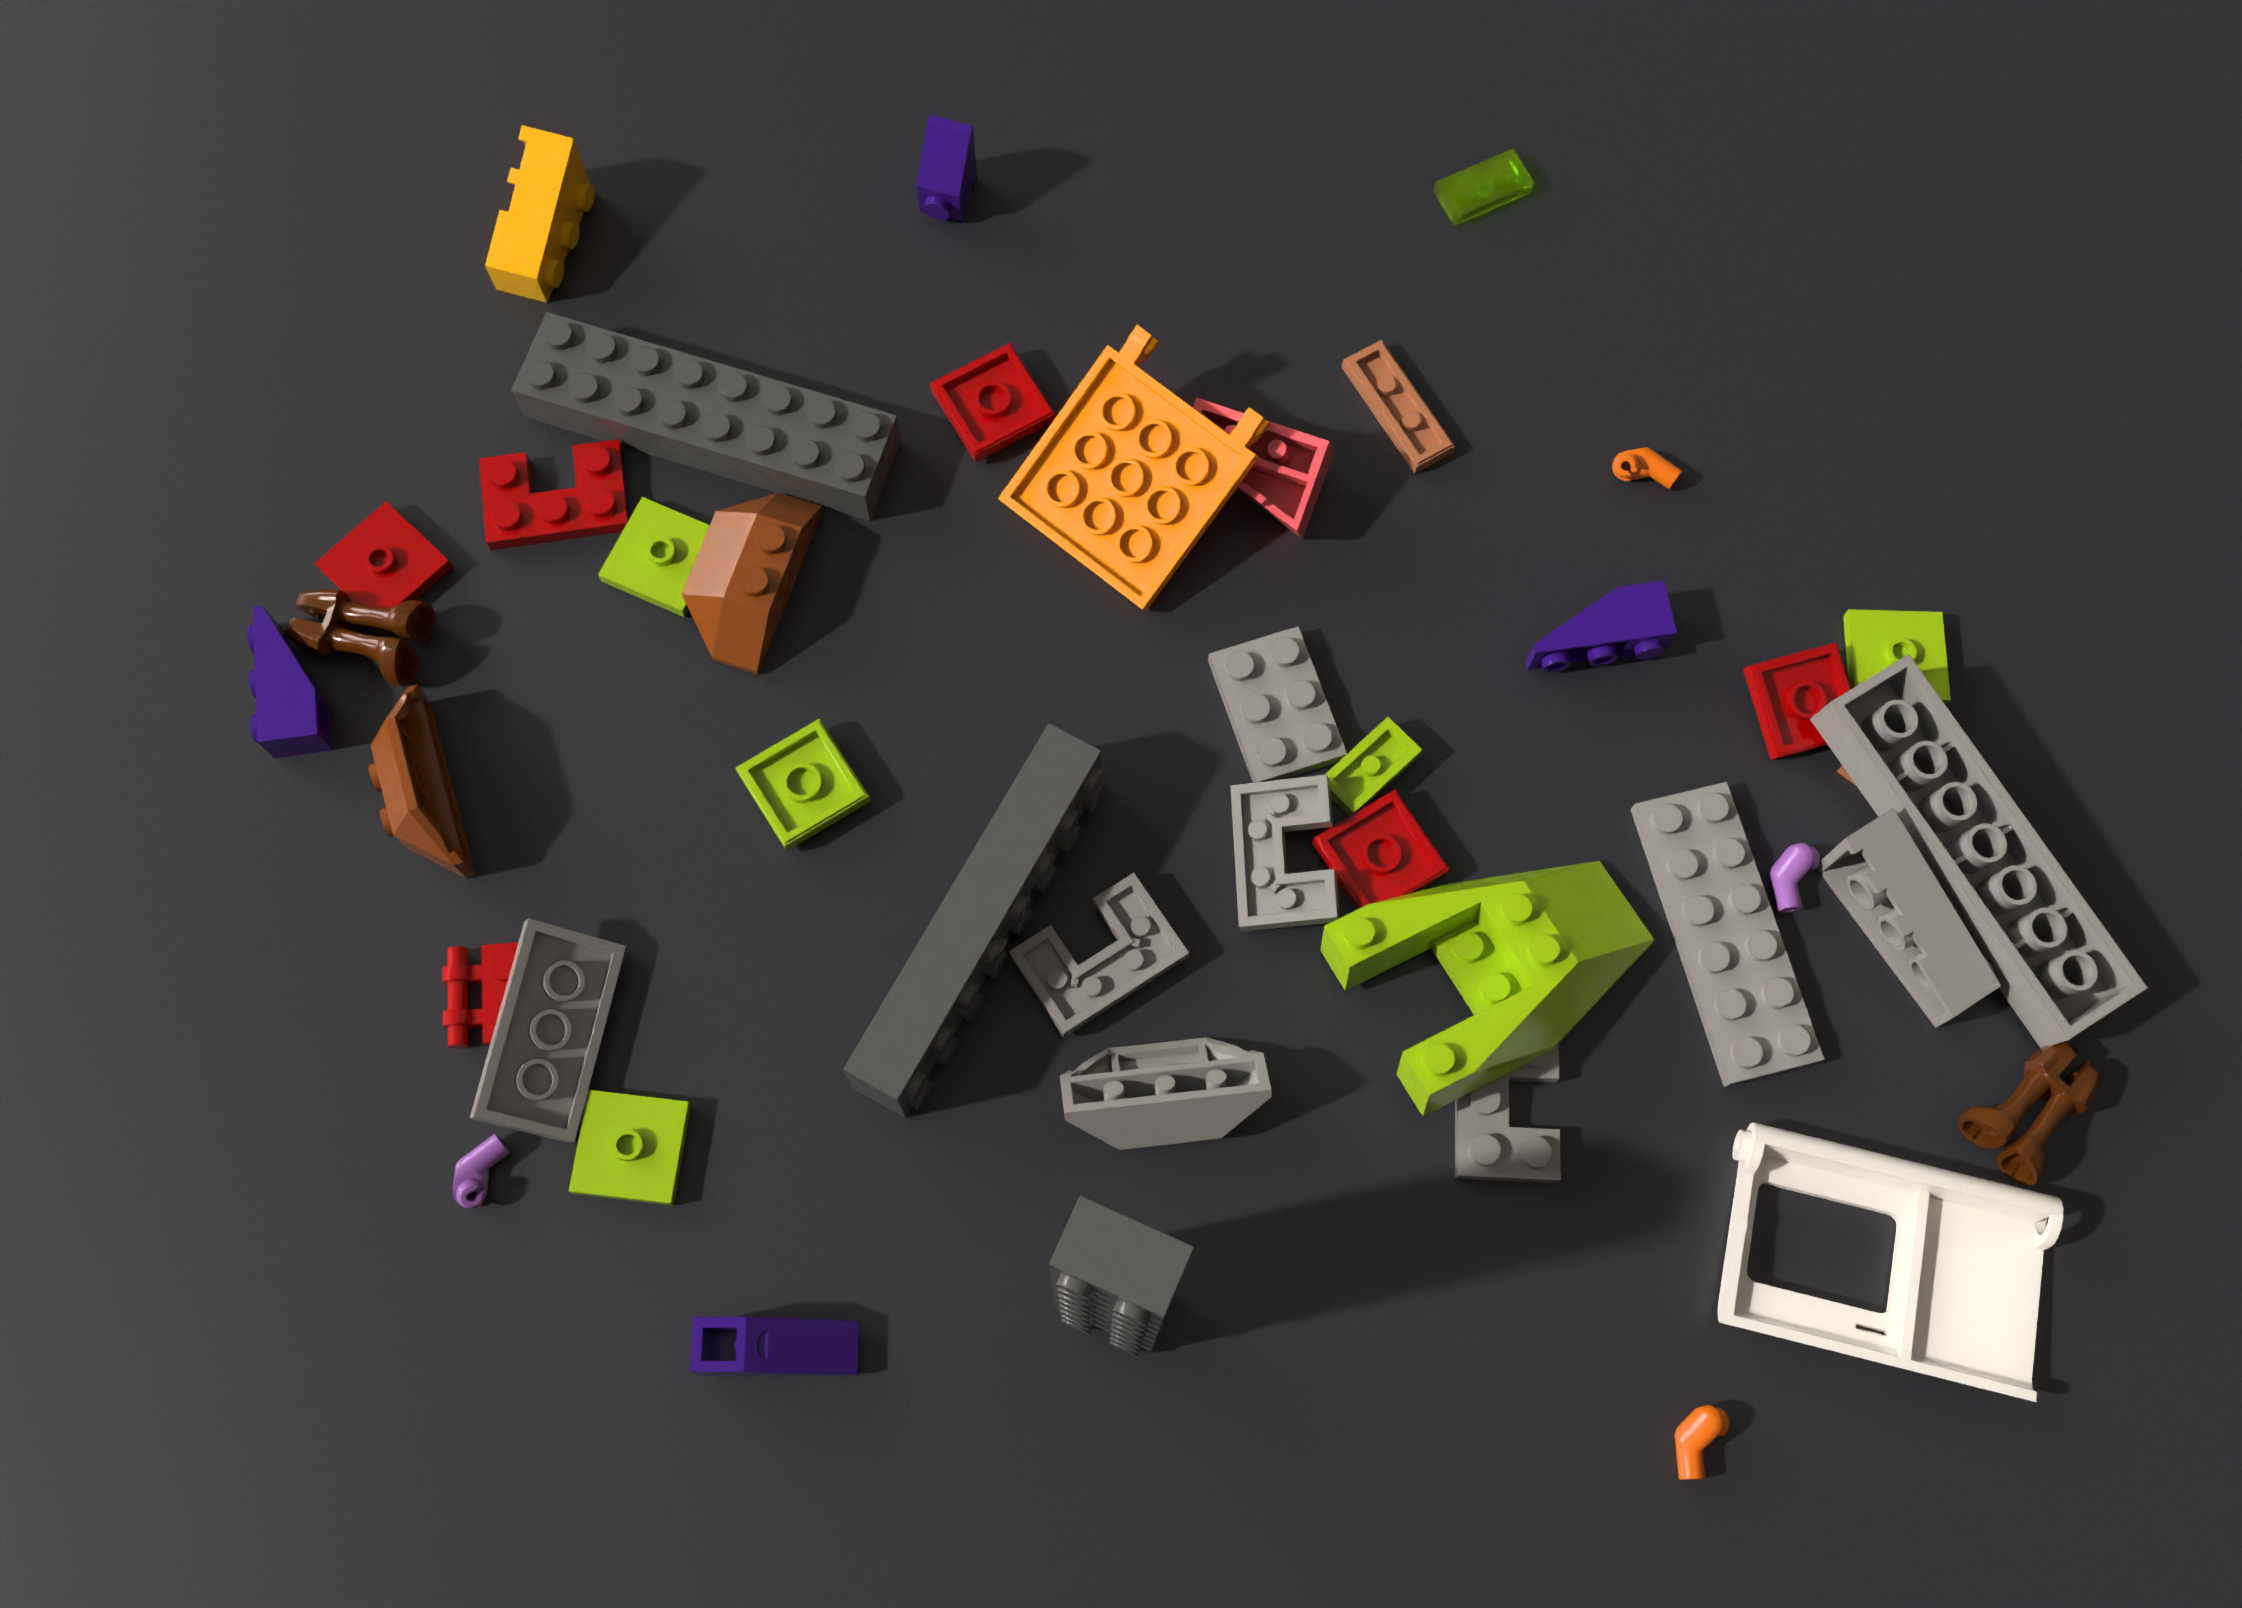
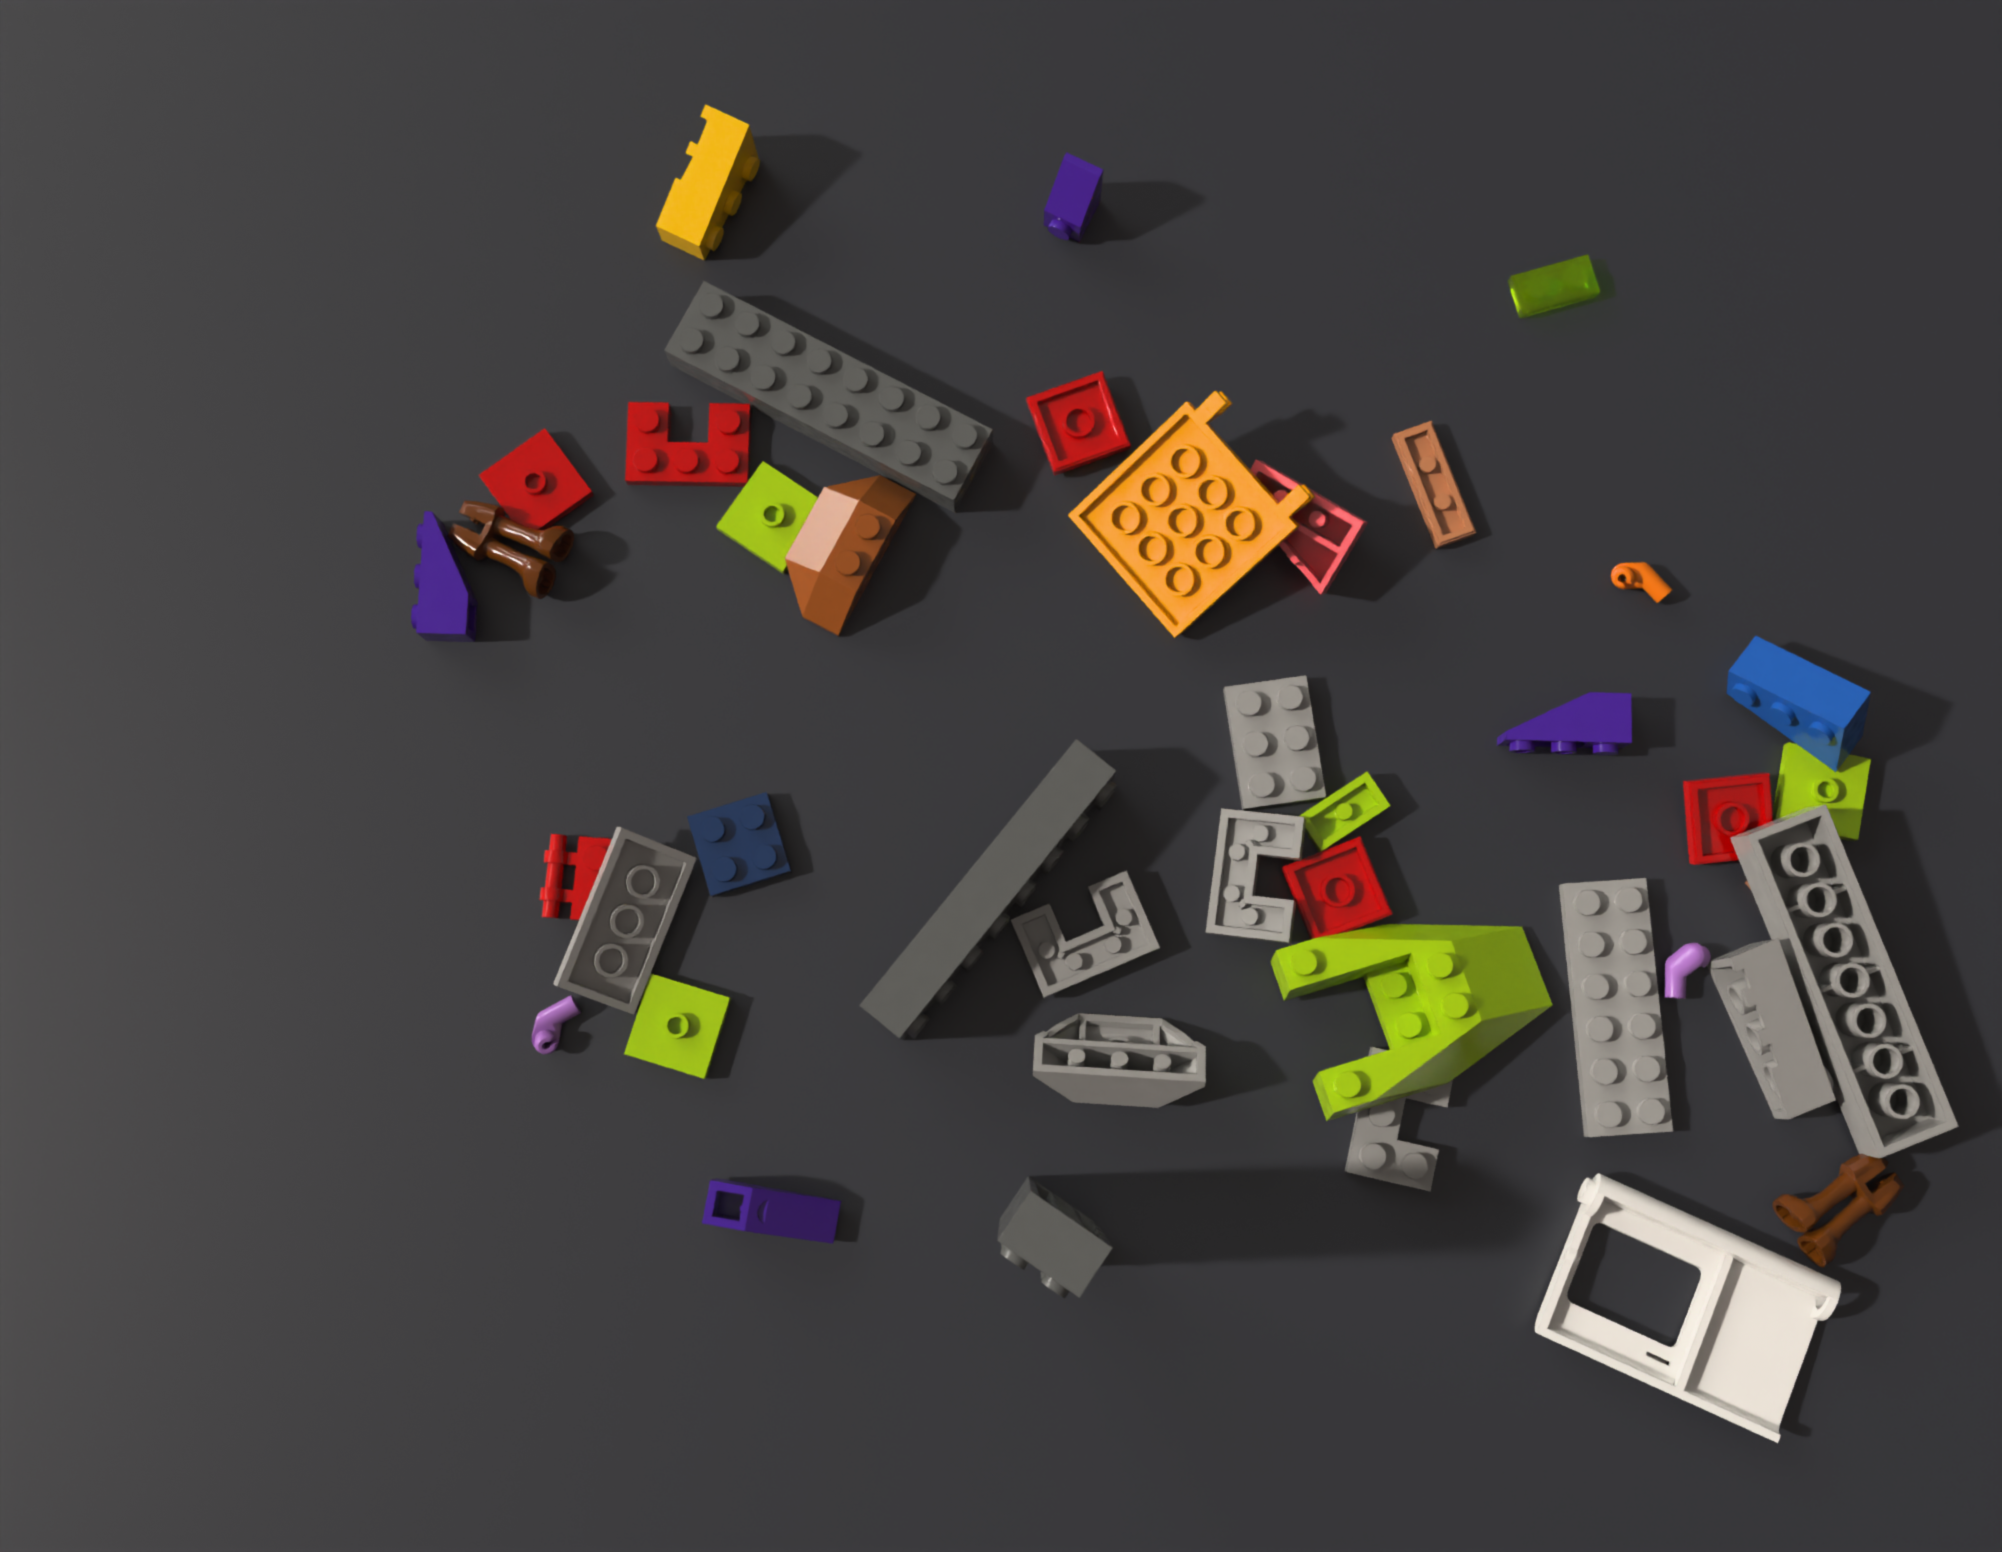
camera: 15 degrees right, 10 degrees up
dark orange wedge [368,685,476,879] -> none
lime plate [735,719,871,851] -> none
orange arm [1675,1405,1730,1480] -> none
none -> dark blue plate [687,792,792,897]
none -> blue wedge [1726,636,1871,772]

